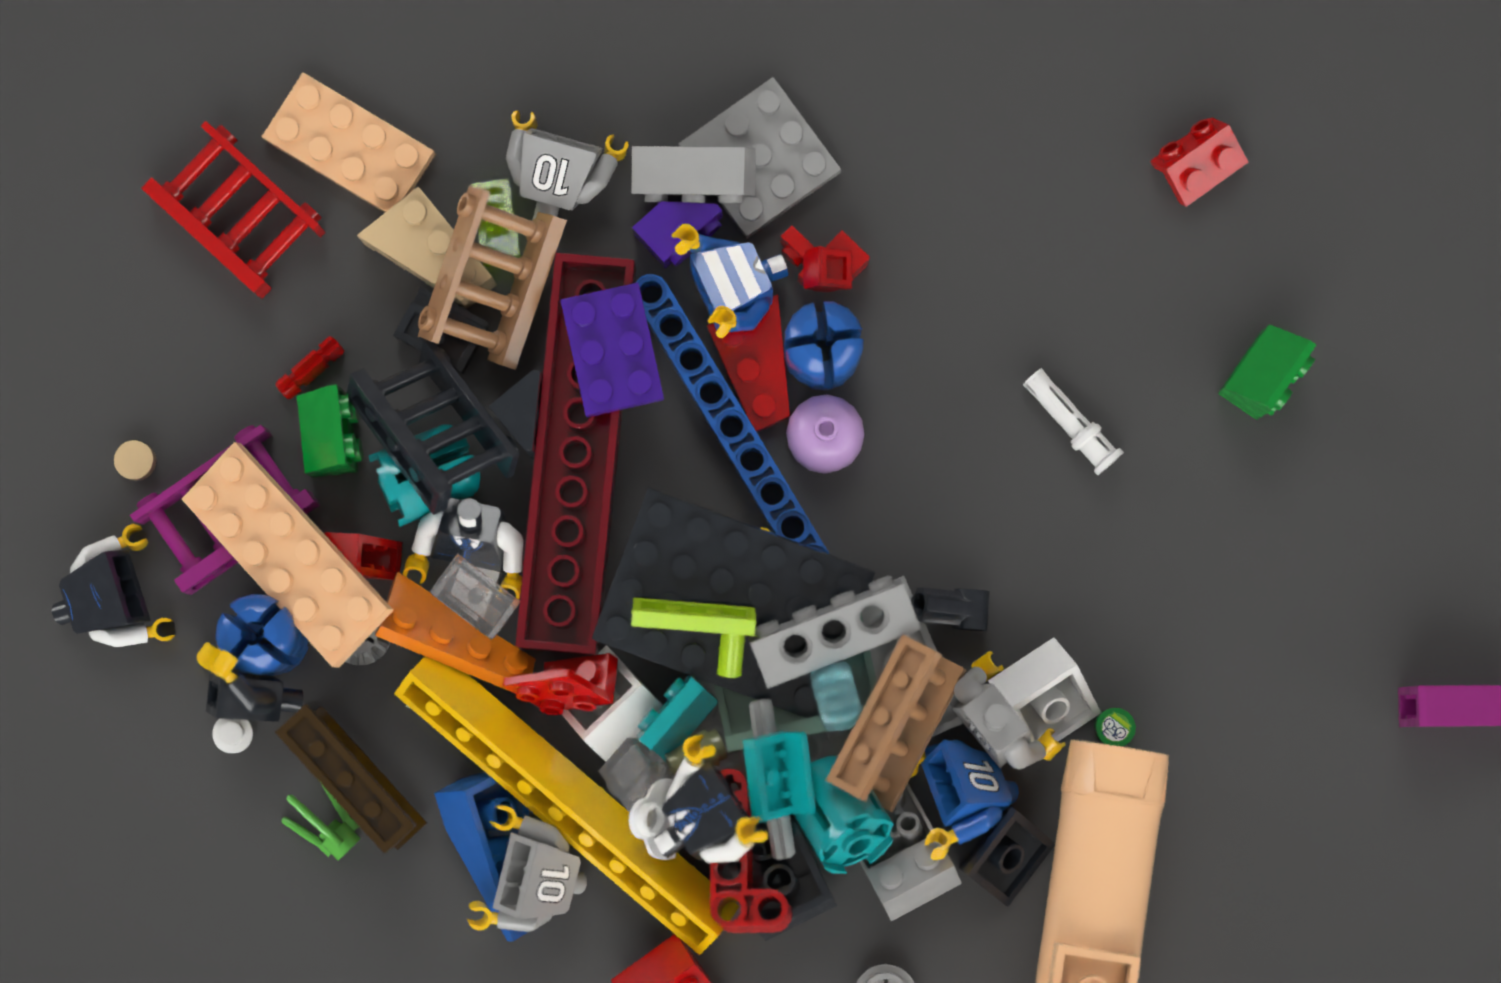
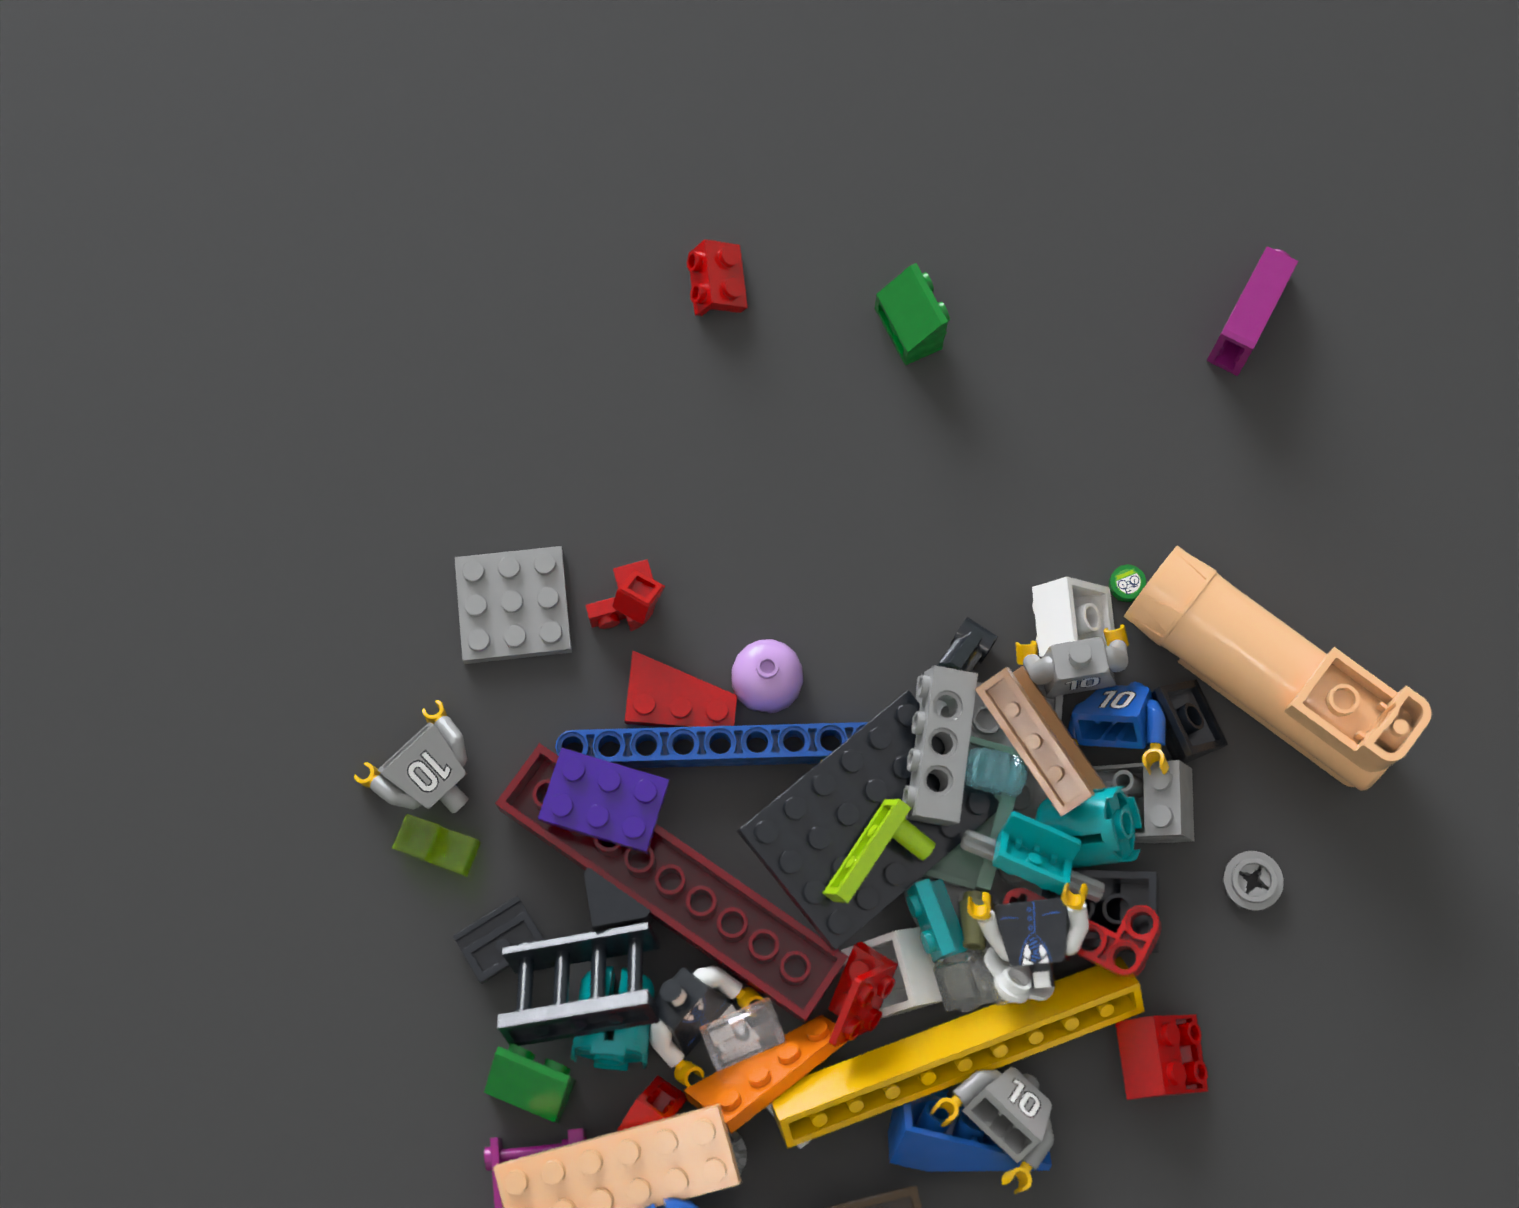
camera: 65 degrees left, 10 degrees down
red fence [141,121,325,300] -> none
light nougat plate [262,72,436,213] -> none
red axle [275,336,344,399] -> none
tan wedge [357,186,497,309] -> none
medium nougat fence [418,186,567,370] -> none
light grey brick [631,146,756,203] -> none
dark purple slope [632,201,723,269] -> none
torso [672,224,788,338] -> none
blue cylinder [784,301,864,390] -> none
white pin [1023,368,1124,475] -> none

